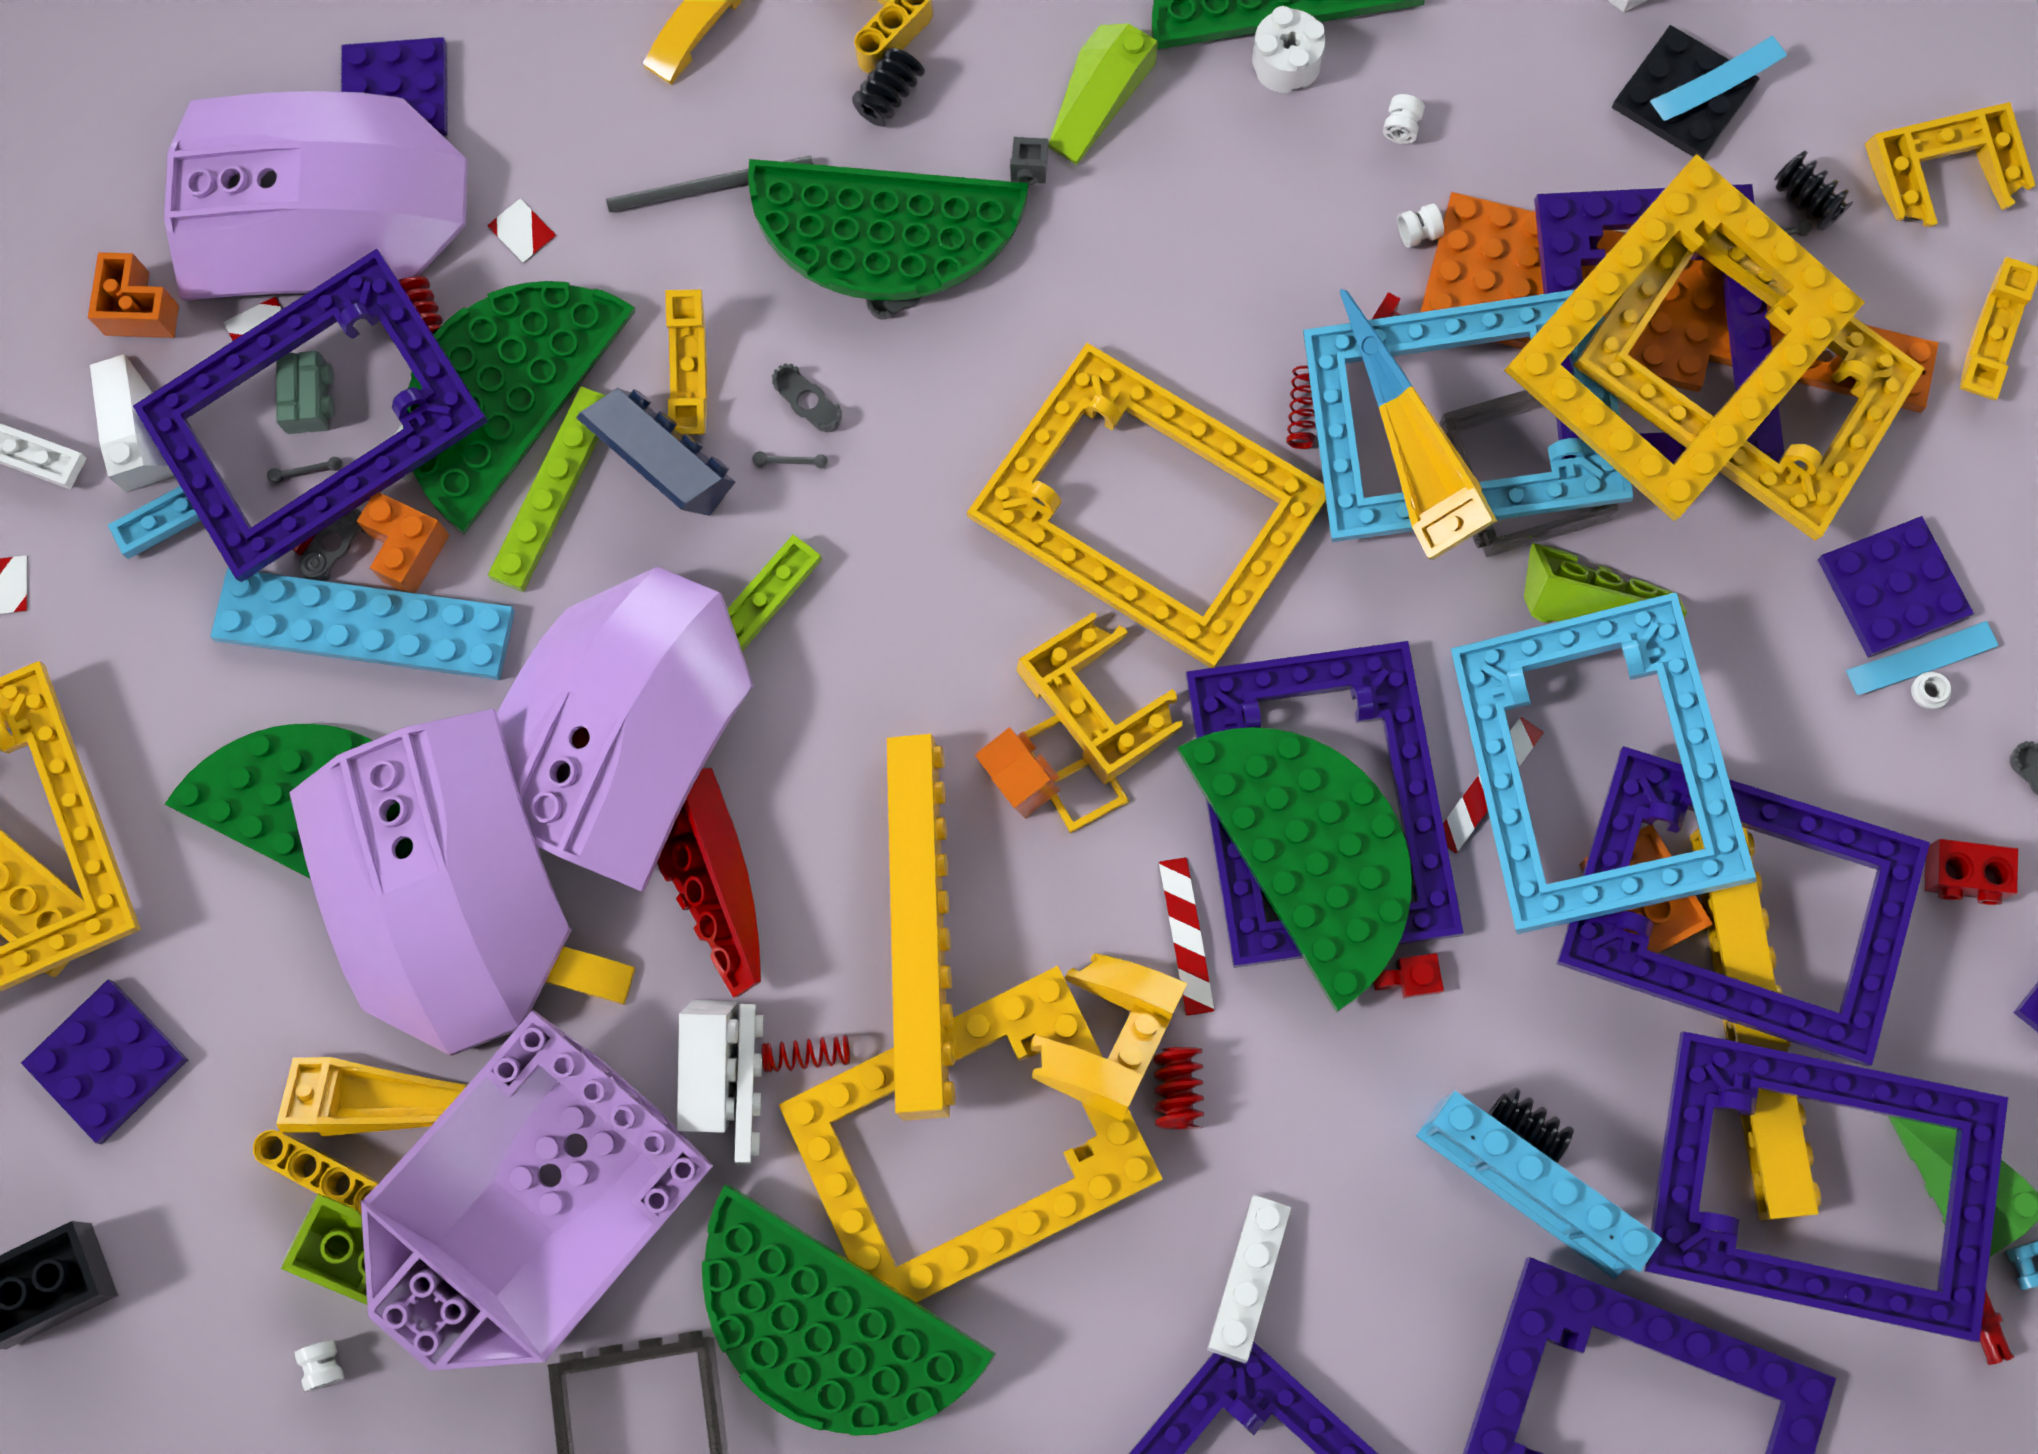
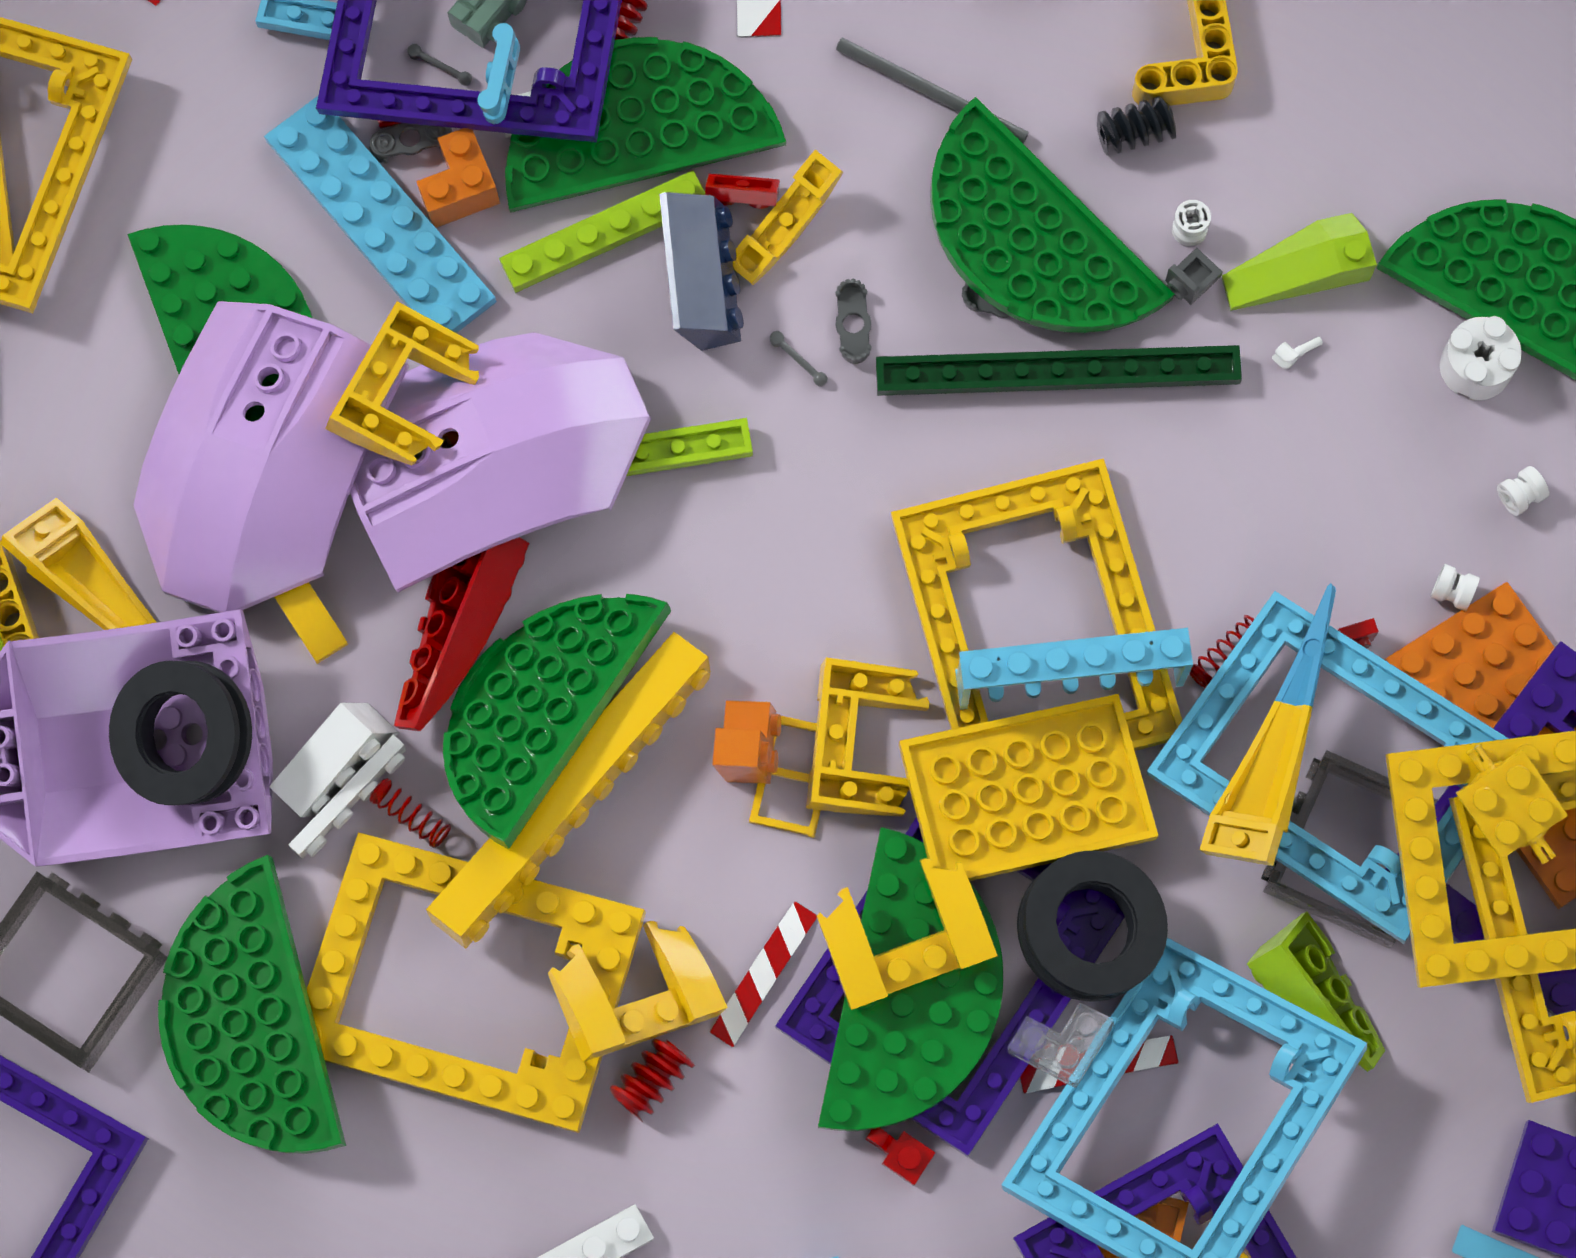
camera: 40 degrees right, 0 degrees up
none -> black tyre [109,661,252,806]
none -> yellow wedge [325,301,479,466]
none -> green plate [443,594,672,849]
none -> medium azure plate [478,23,520,124]
none -> red plate [705,173,780,209]
none -> yellow wedge [816,858,997,1010]
none -> dark green plate [876,345,1242,396]
none -> yellow plate [898,693,1158,881]
none -> medium azure window [955,628,1193,710]
none -> clear plate [1007,1002,1114,1088]
none -> black tyre [1017,851,1168,1002]
none -> white wheel [1172,200,1211,246]
none -> white hand [1272,337,1323,369]
none -> yellow plate [1455,744,1568,864]

